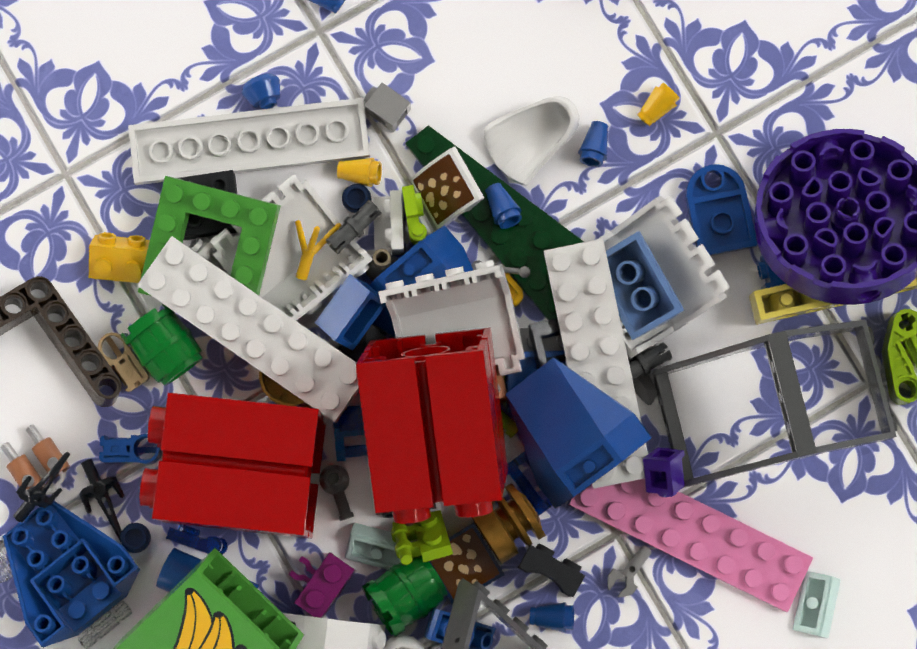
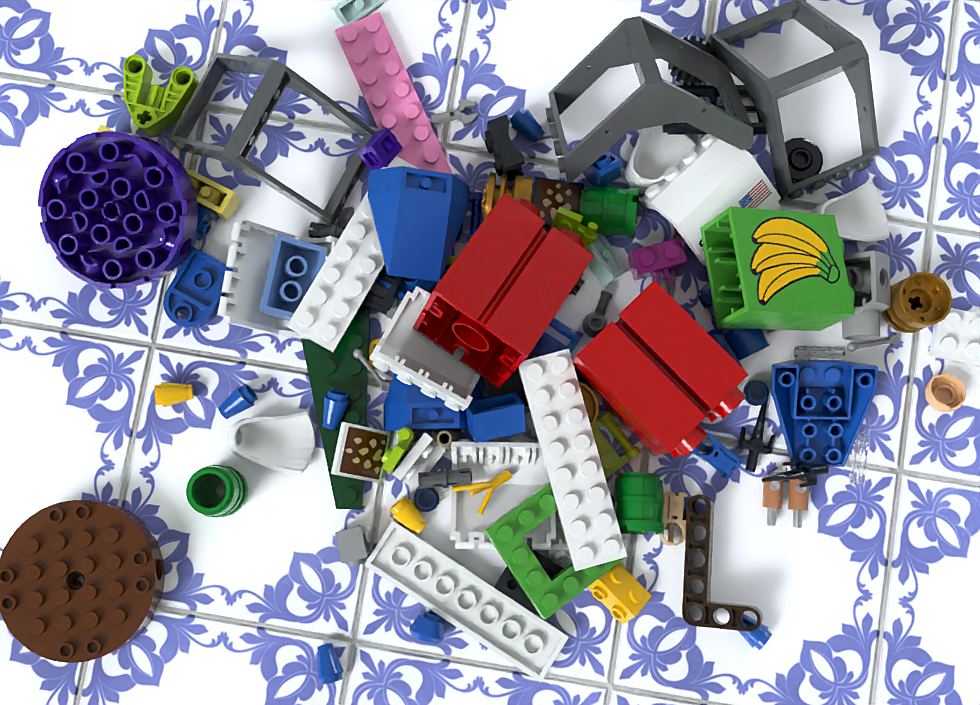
camera: 140 degrees left, 0 degrees up
none -> green piece [186,464,249,518]
none -> lime plate [591,411,641,479]

